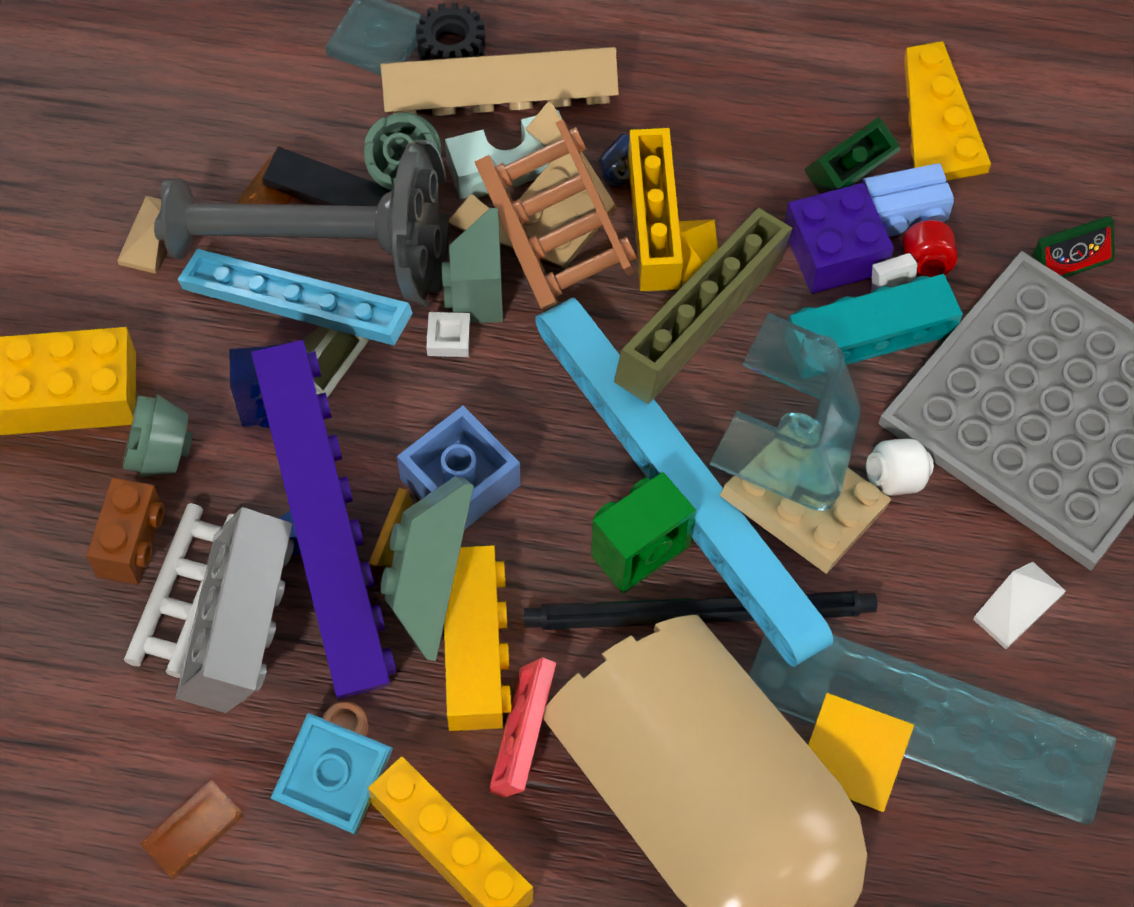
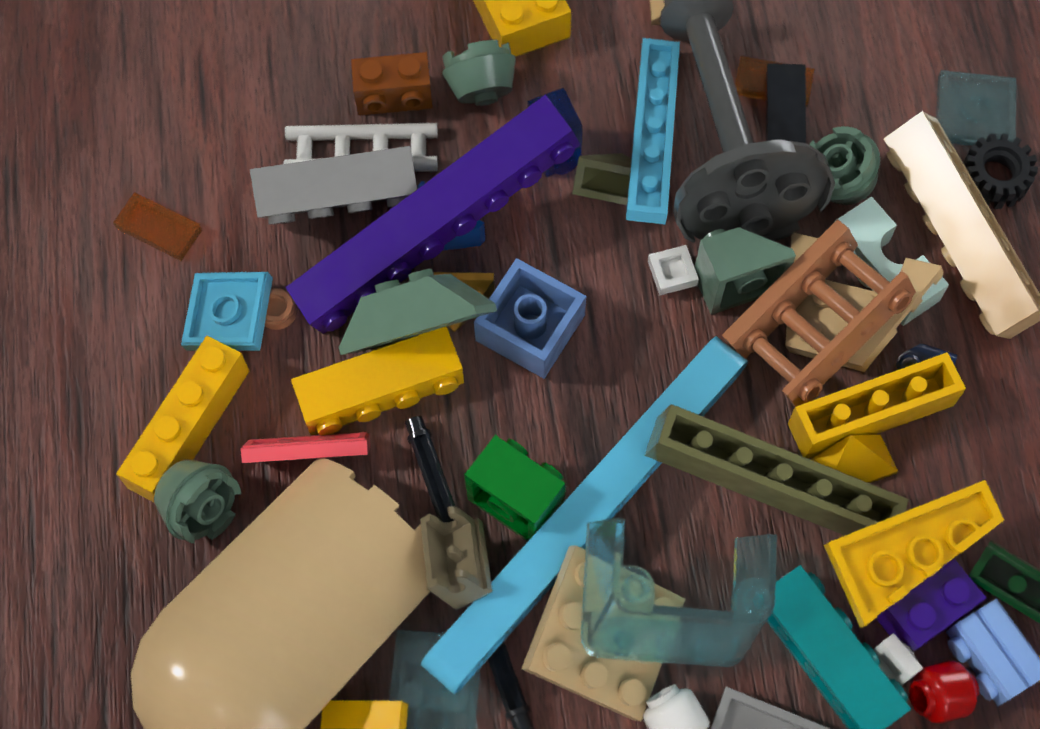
camera: 75 degrees right, 5 degrees up
none -> sand green cone [154,459,241,544]
none -> dark tan hinge [420,506,493,610]
none -> yellow wing [824,480,1004,628]

